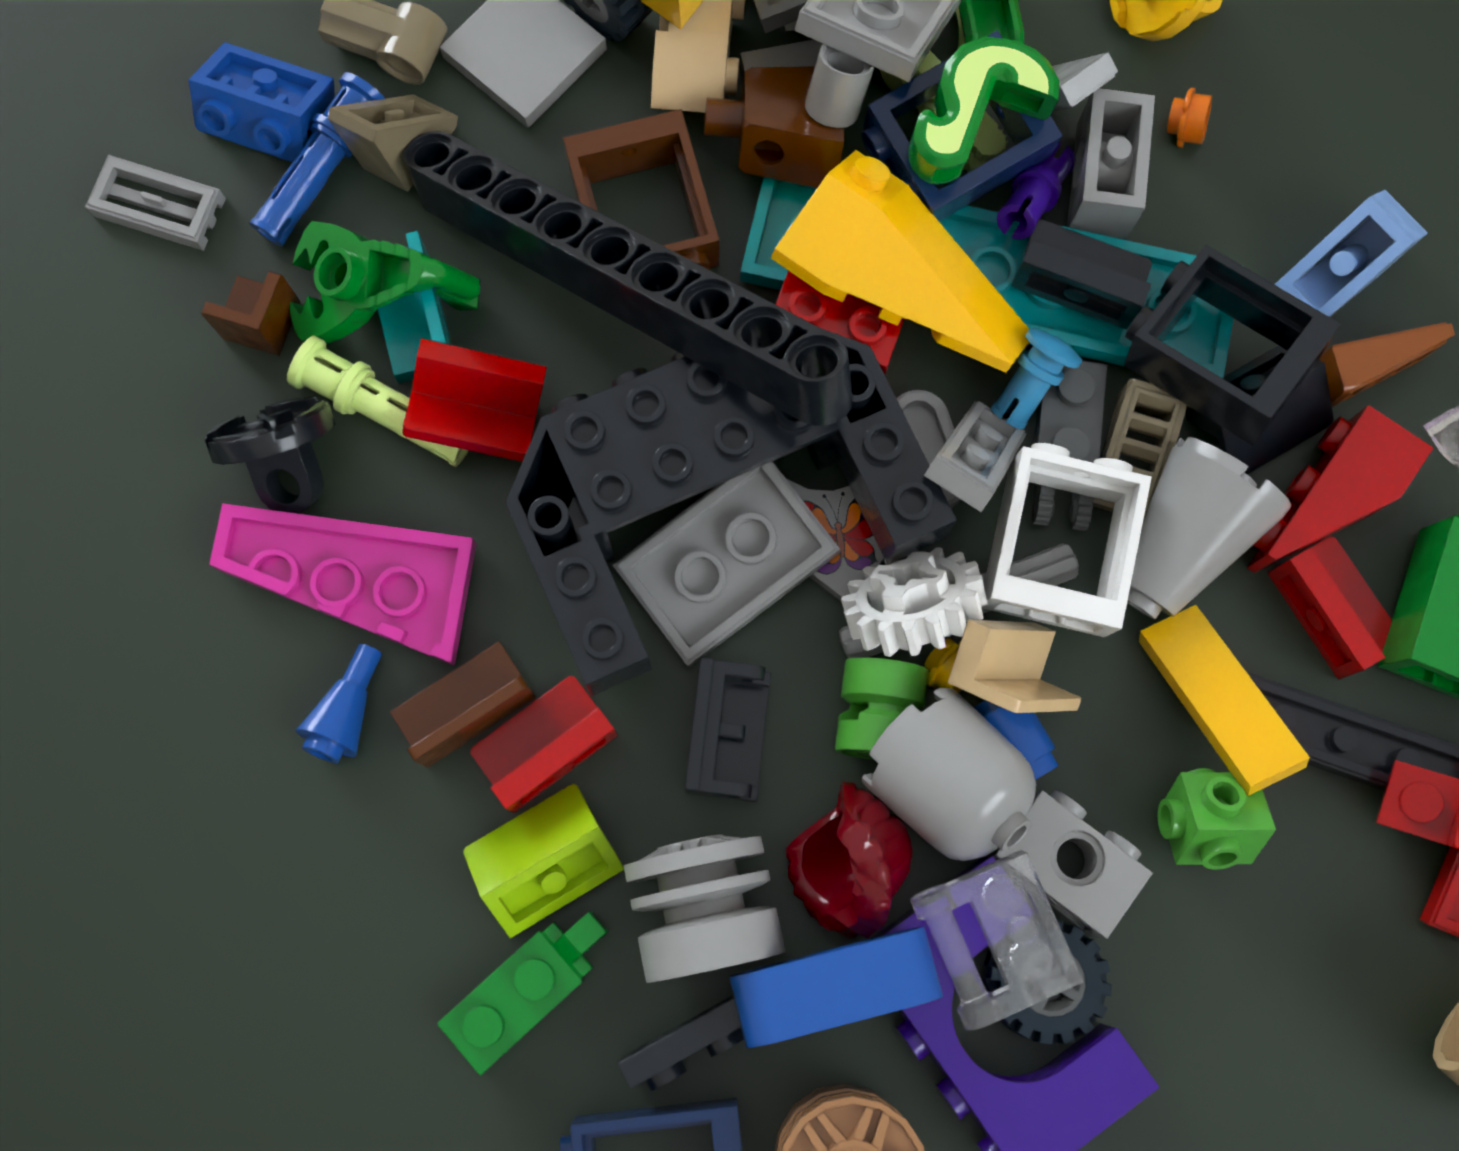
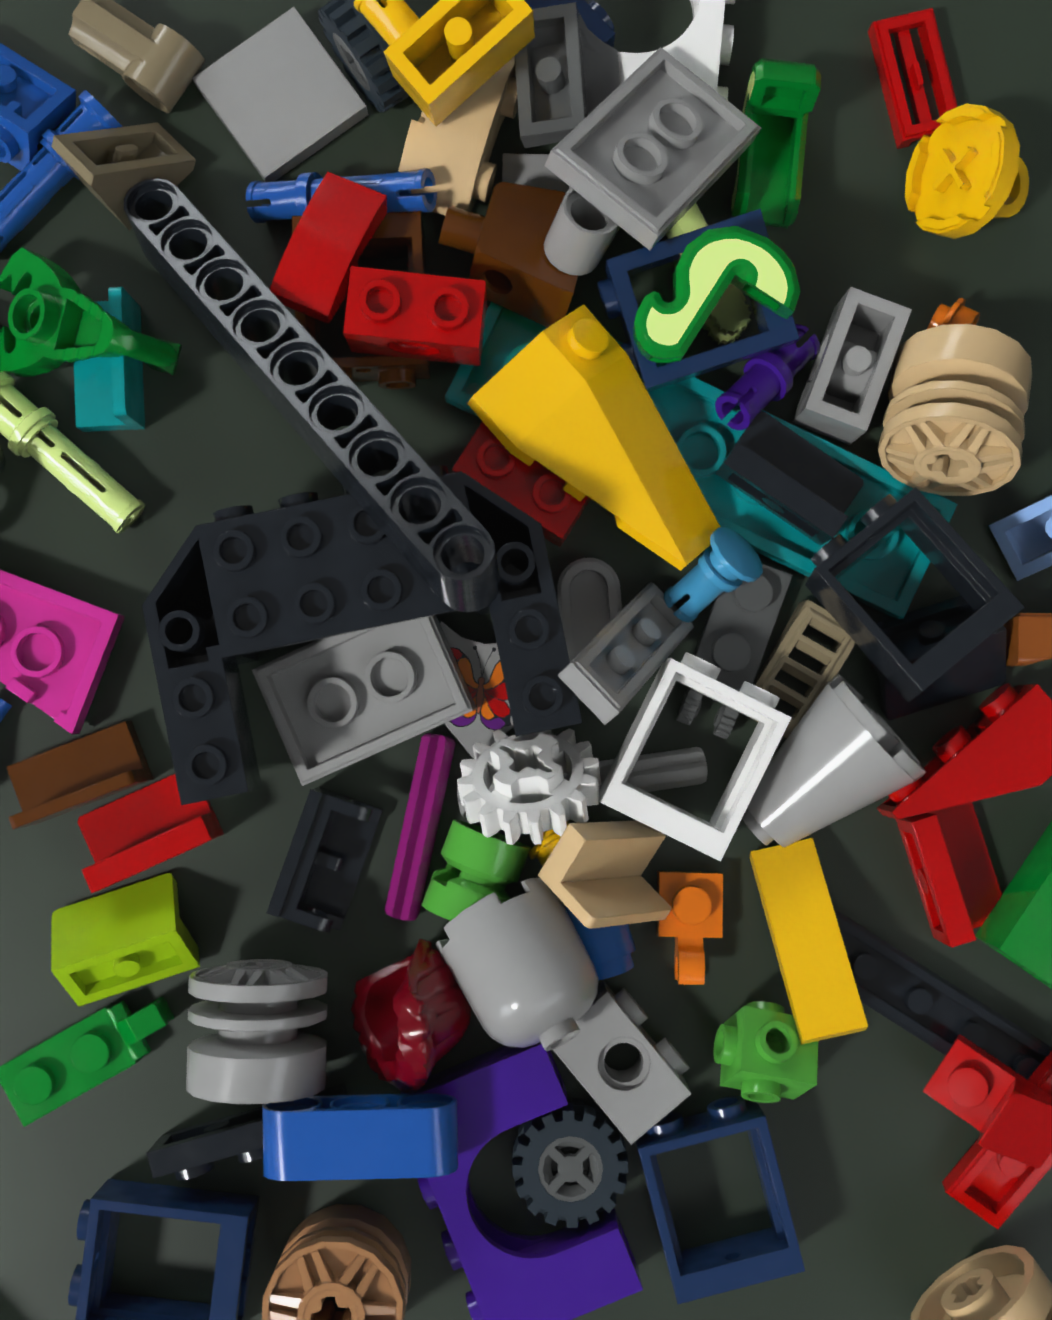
camera: 10 degrees right, 10 degrees up
red panel [402,338,547,462] -> none
clear plate [910,850,1084,1030] -> none
light grey tile [1052,52,1118,111] -> none
none -> blue pin [246,168,437,223]
none -> red slope [270,172,387,324]
none -> red brick [343,266,487,366]
none -> magenta axle [385,733,456,921]
none -> dark blue window [636,1096,805,1304]
none -> orange plate [656,871,723,985]
none -> tan wheel [878,324,1032,496]

